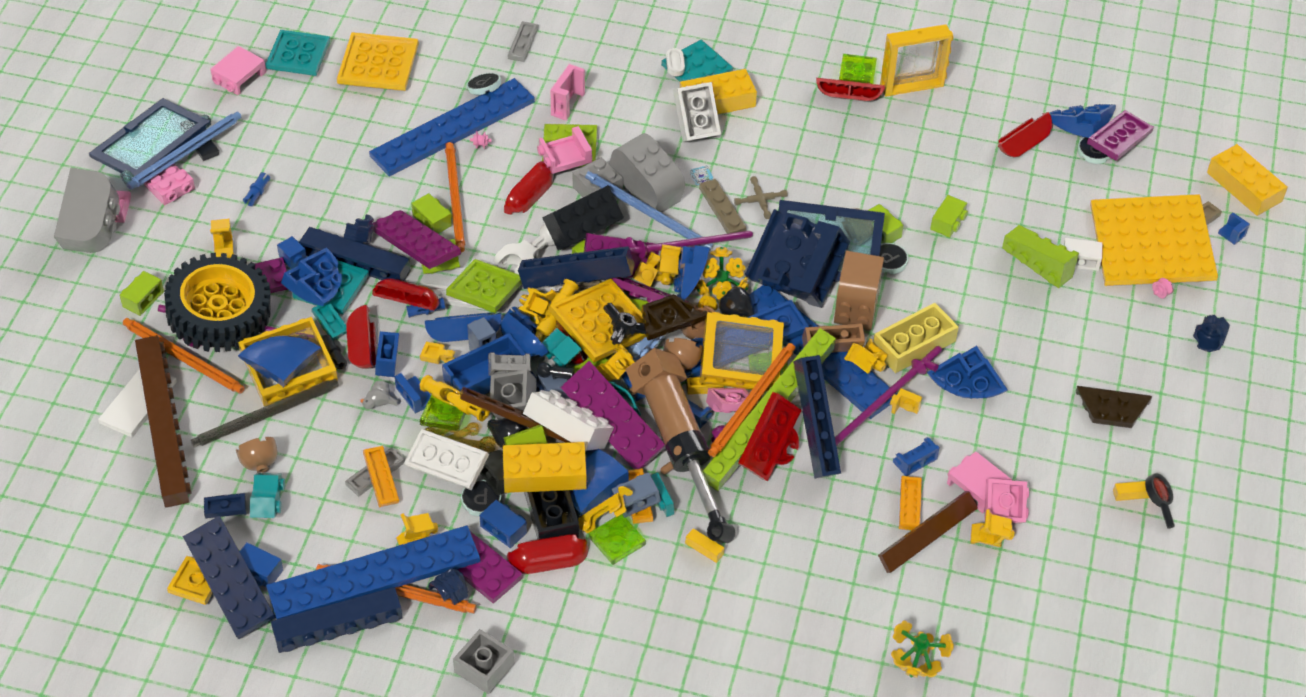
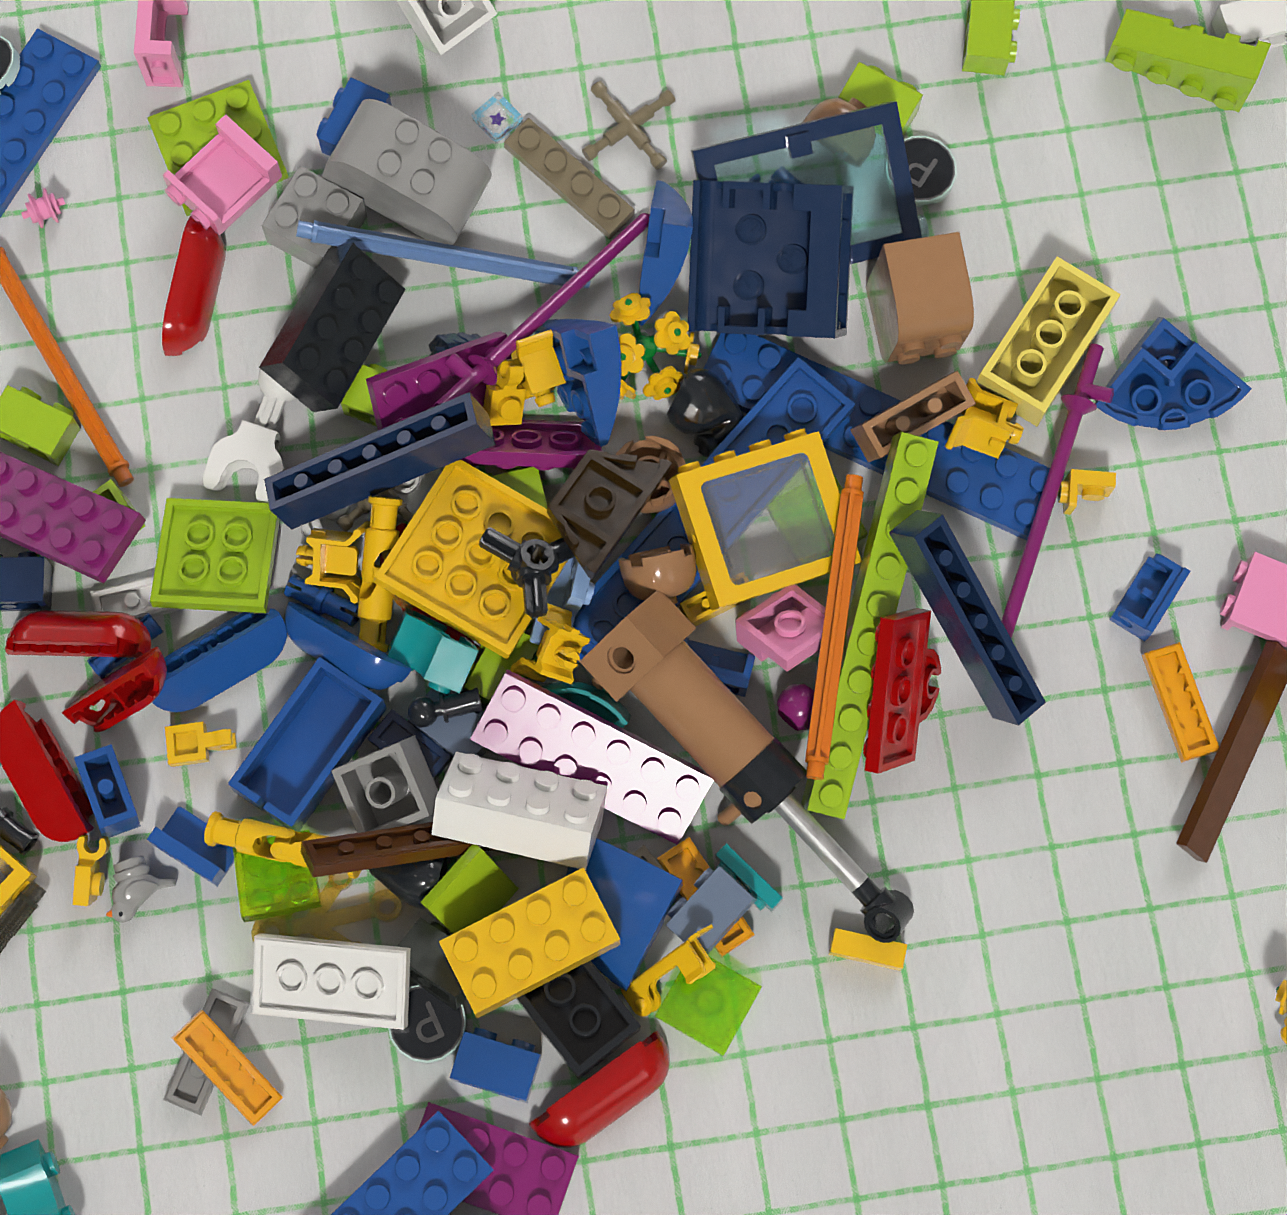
camera: 25 degrees left, 25 degrees up
yellow piece [396,513,438,545] -> none
sand blue brick [467,317,496,351] -> none
light grey hinge [488,352,531,376] -> none
yellow tile [698,295,718,311] -> none
none -> red brick [62,646,167,732]
none -> yellow plate [72,835,110,906]
none -> blue brick [638,180,693,326]

